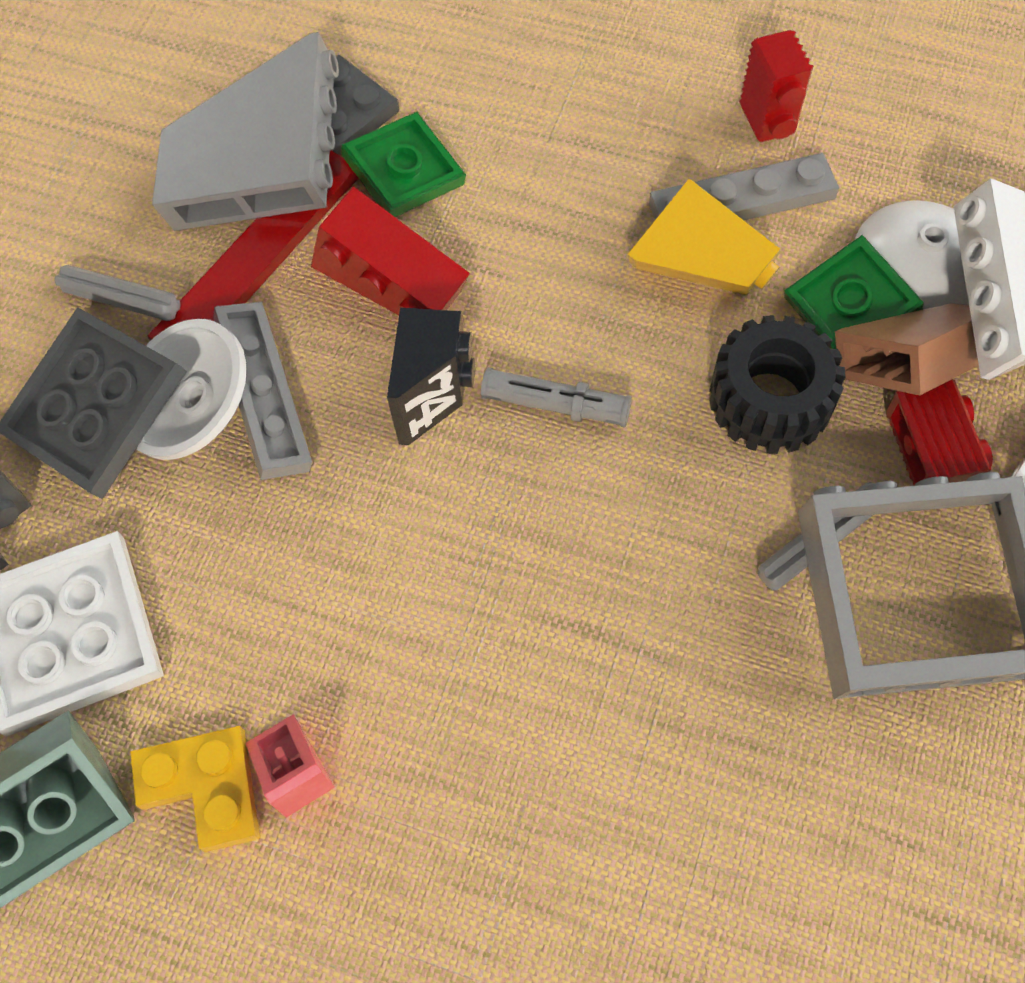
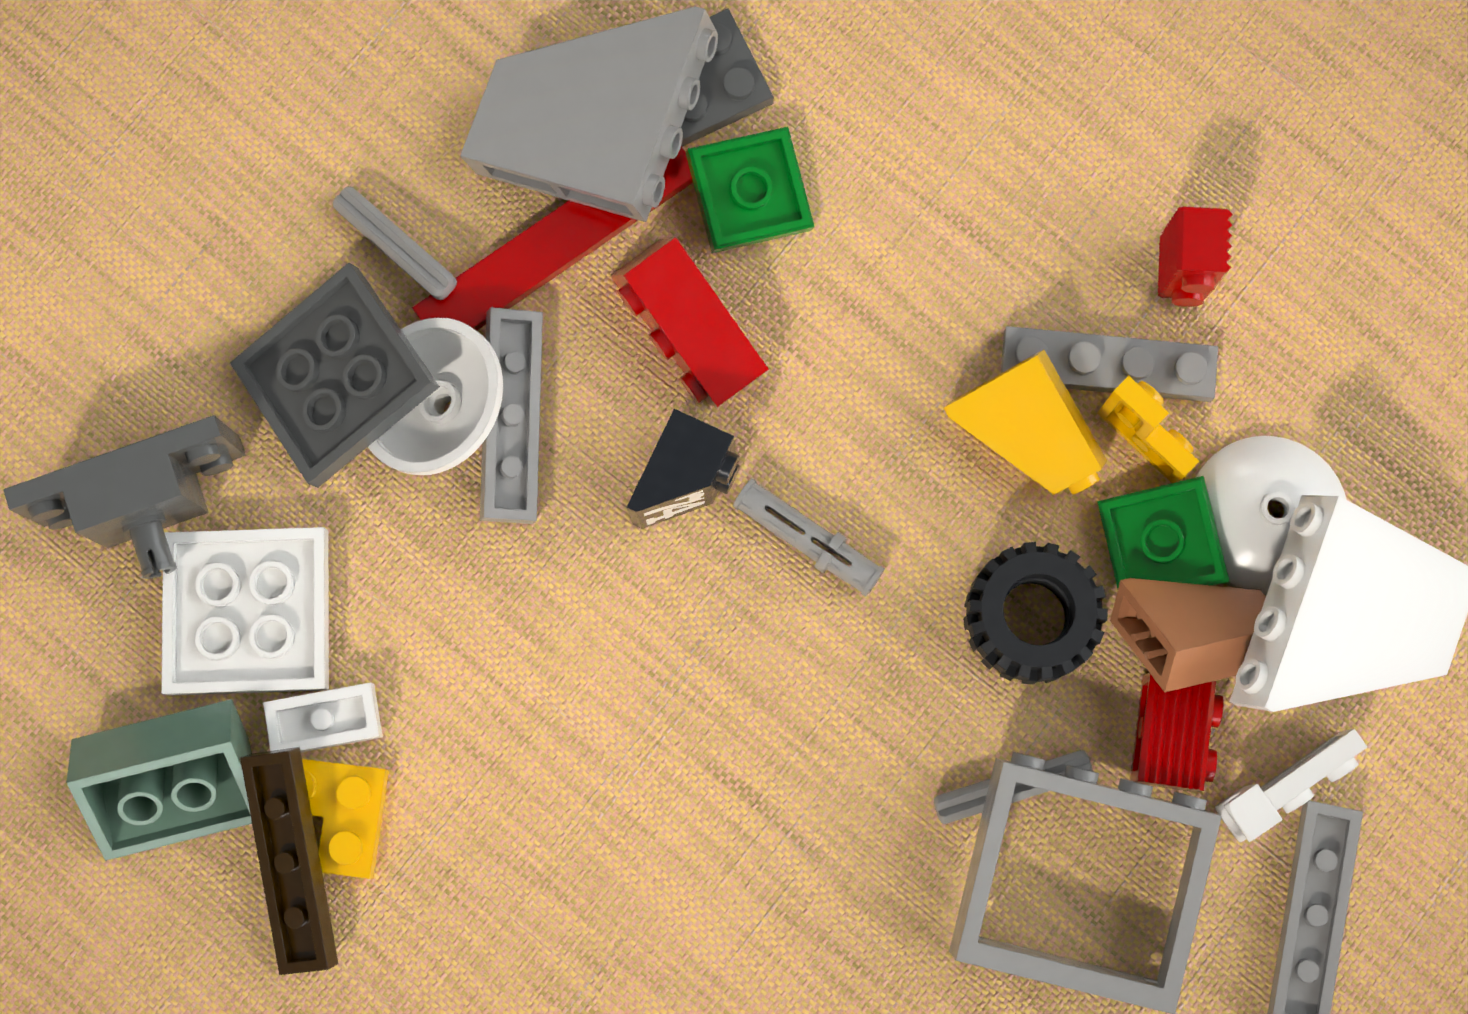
camera: 20 degrees right, 15 degrees up
coral slope [245,714,335,818] -> none
none -> dark brown plate [240,747,339,975]
none -> white plate [263,682,383,752]
none -> yellow plate [1097,376,1199,483]

